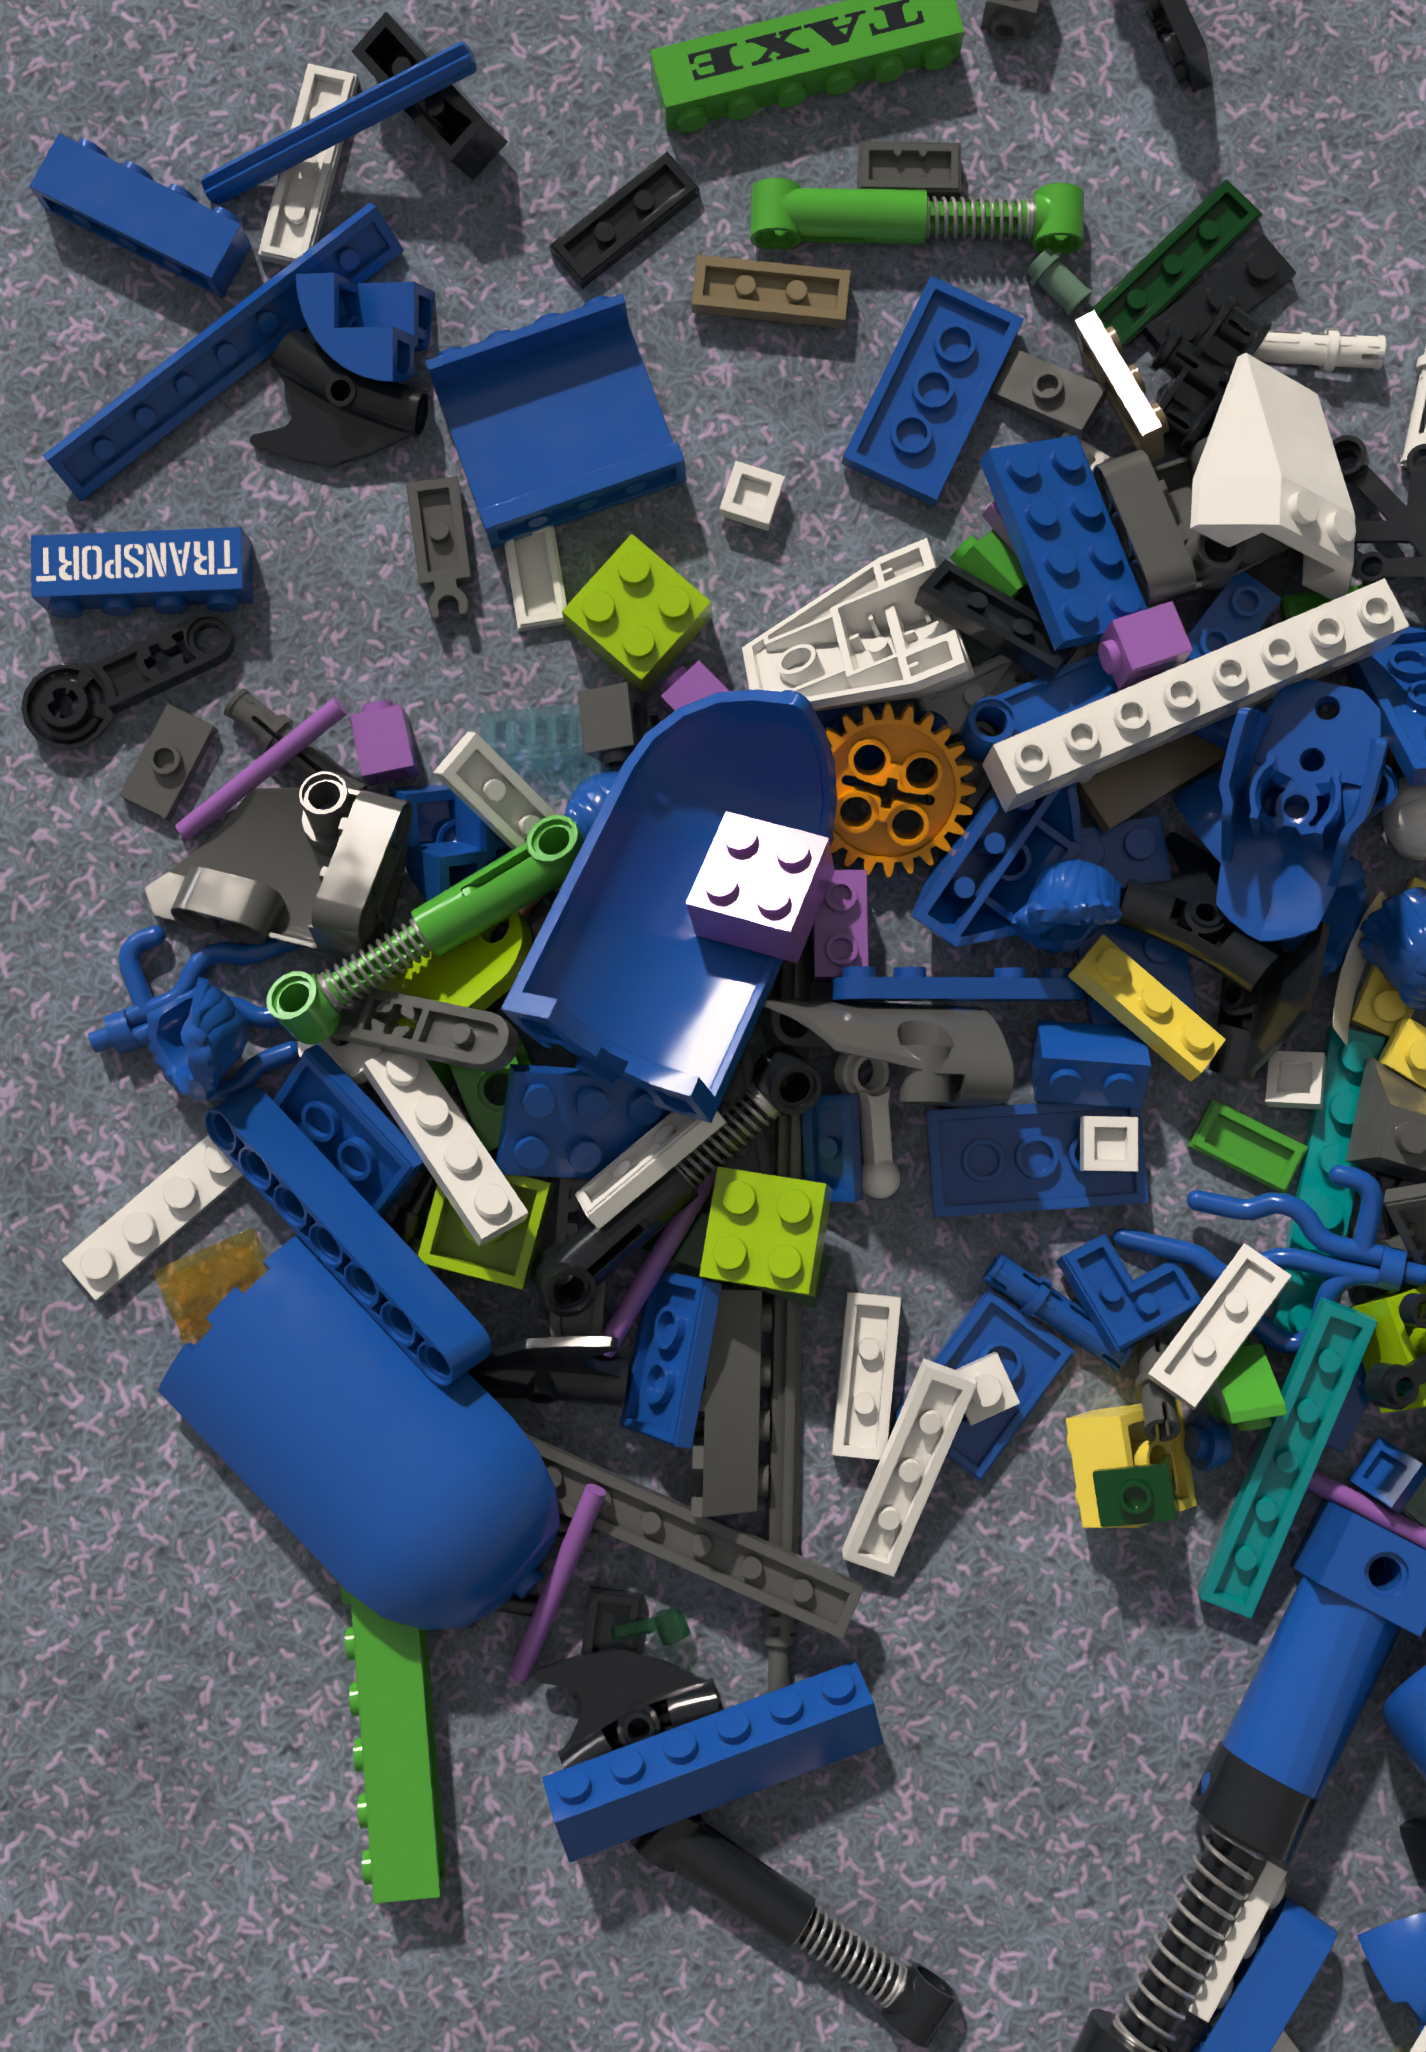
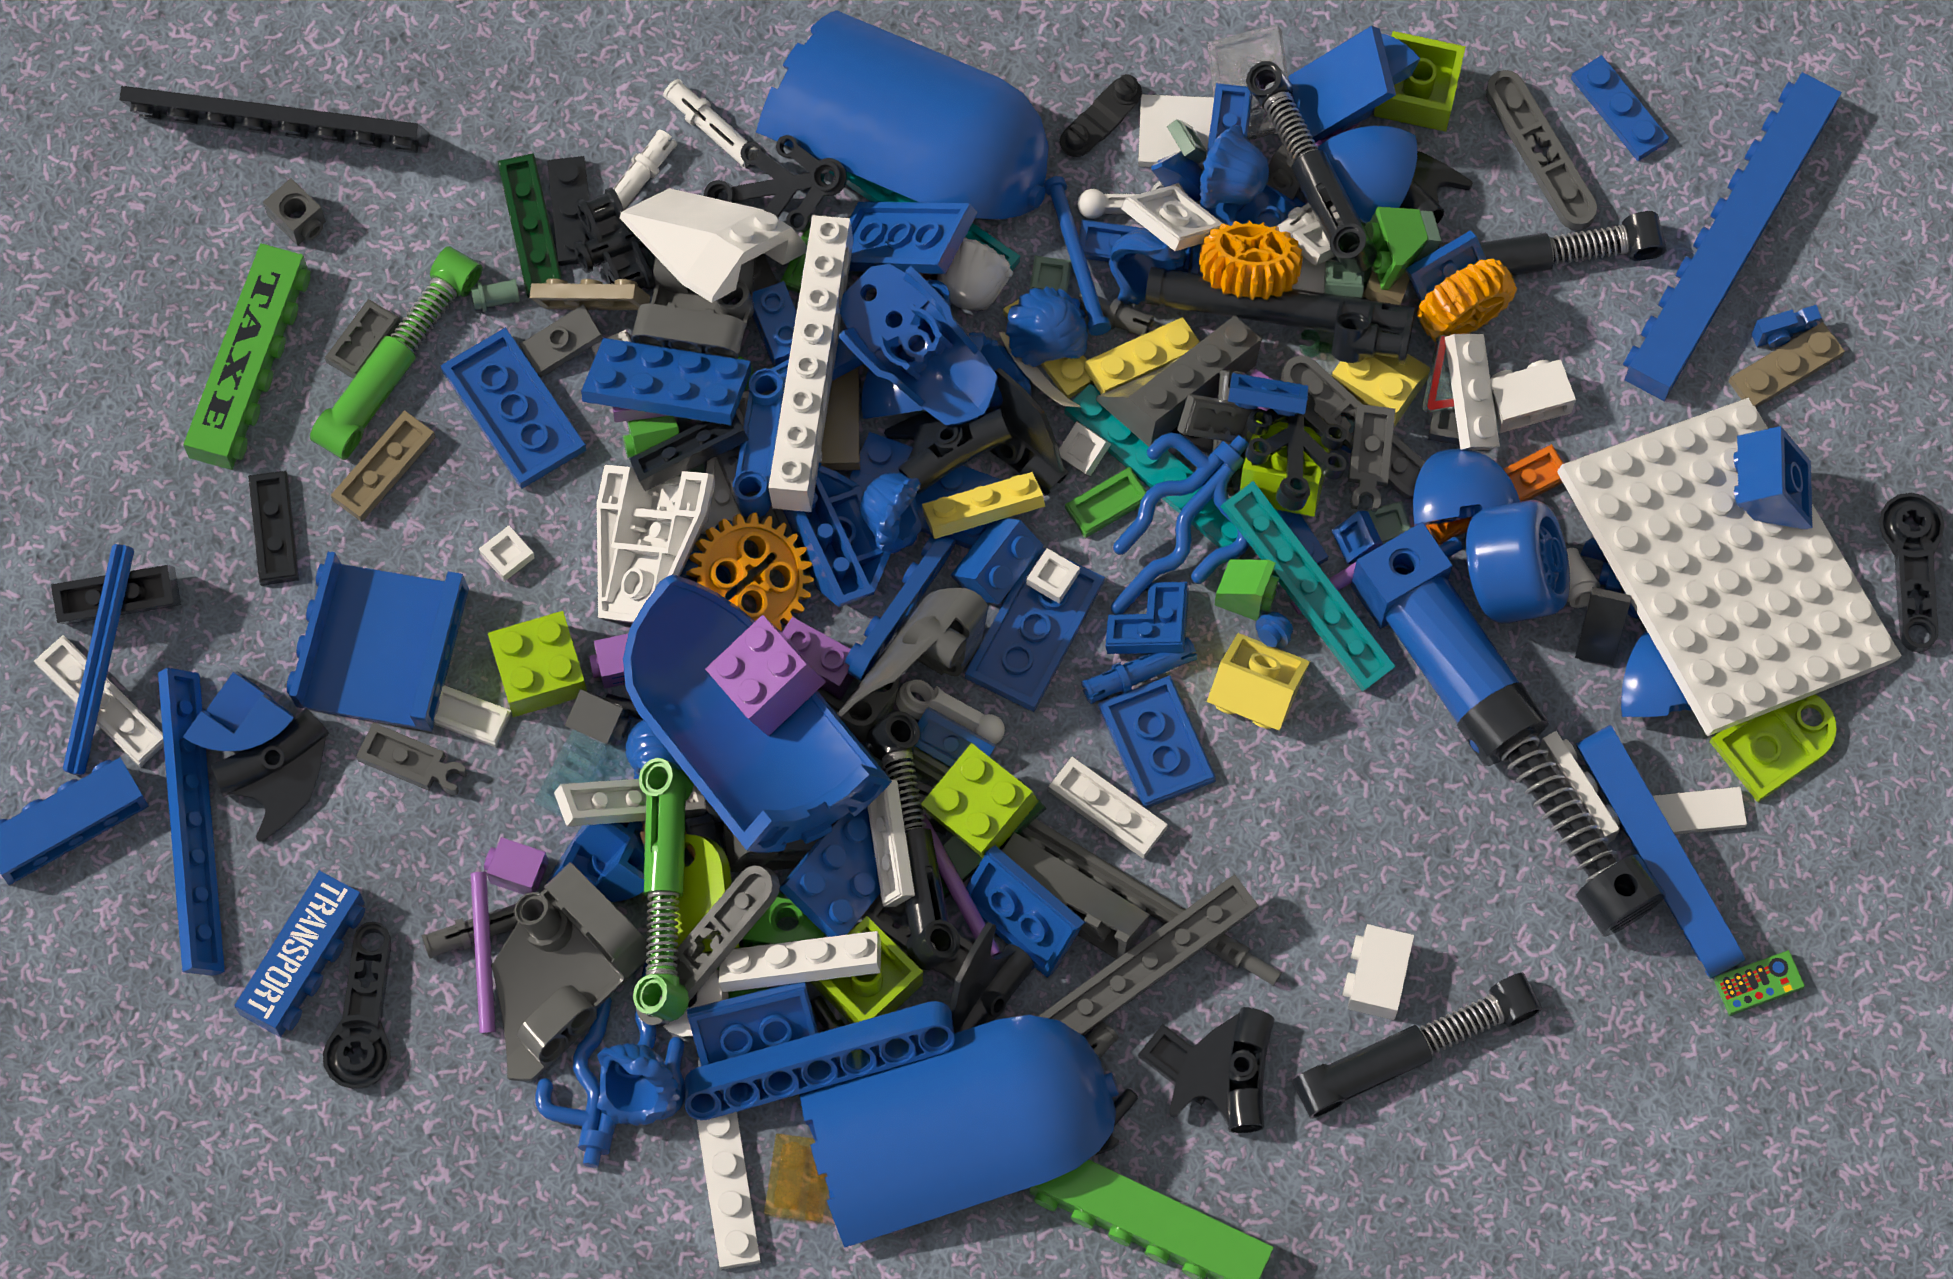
camera: 60 degrees left, 15 degrees down
dark grey plate [119,703,218,821] -> none
medium lavender bar [509,1484,606,1682] -> none
blue brick [542,1660,884,1863] -> none
clear green hand [611,1609,690,1646] -> none
white plate [842,1358,977,1577] -> none
white plate [956,1352,1020,1426] -> none
dark green bracket [1093,1454,1180,1527] -> none
medium lavender brick [1098,601,1193,689] -> none
dark grey pin [1135,1334,1180,1442] -> none
white plate [1148,1243,1291,1411] -> none
none -> white brick [1342,924,1414,1020]

